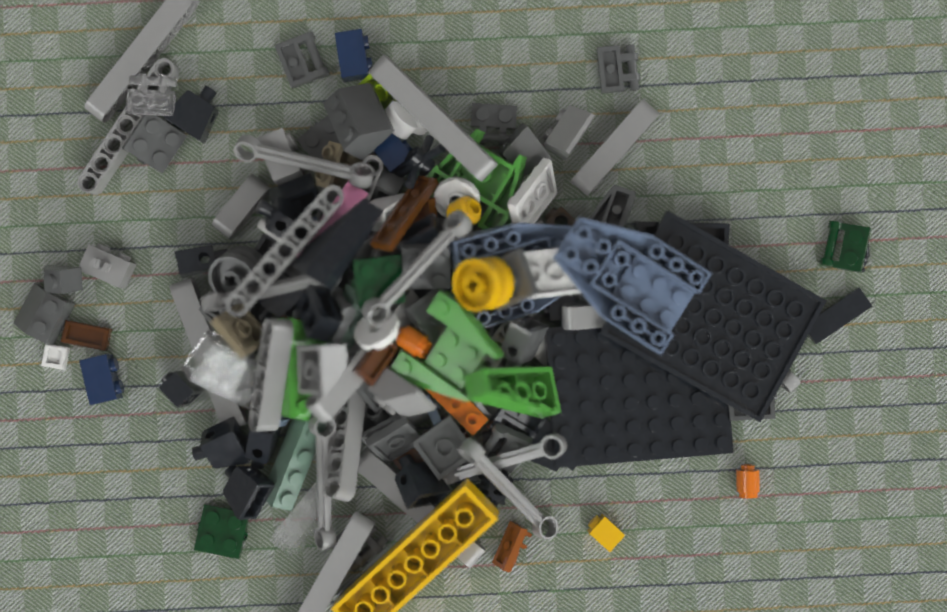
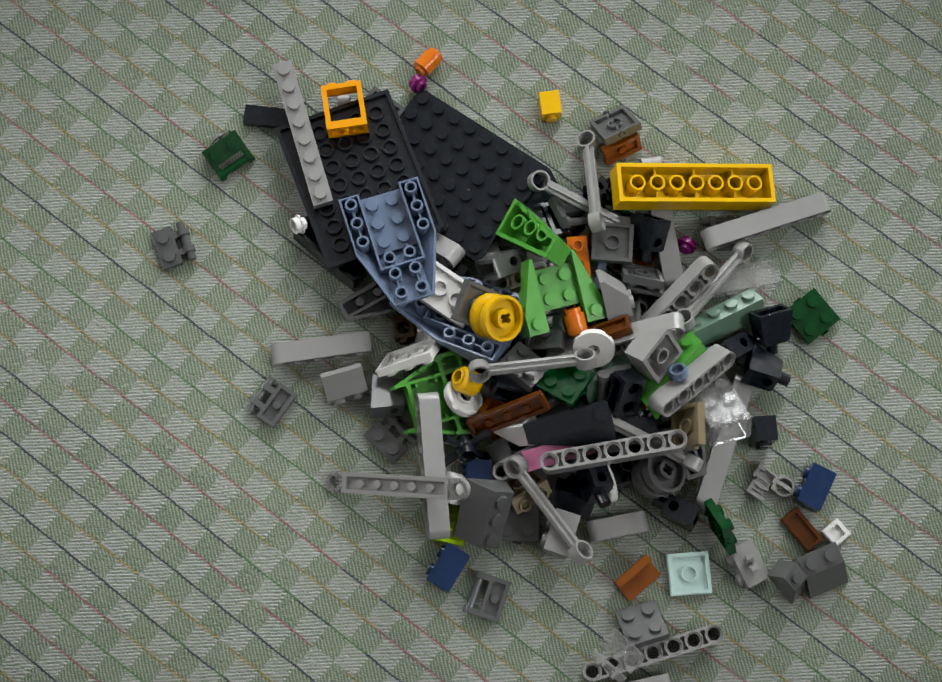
camera: 140 degrees left, 10 degrees down
black torso [163,85,219,144] -> none
none -> dark grey plate [151,221,196,271]
none -> light grey plate [272,60,334,209]
none -> white plate [290,214,307,234]
none -> light orange window [321,80,369,138]
none -> light grey plate [326,471,471,500]
none -> magenta plate [409,74,427,93]
none -> dark grey plate [589,105,642,146]
none -> dark orange panel [613,554,660,601]
none -> light aqua tile [666,551,712,597]
none -> sand blue plate [668,363,689,382]
none -> magenta plate [677,236,696,254]
none -> dark green plate [704,498,737,556]
none -> light grey piece [745,462,794,502]

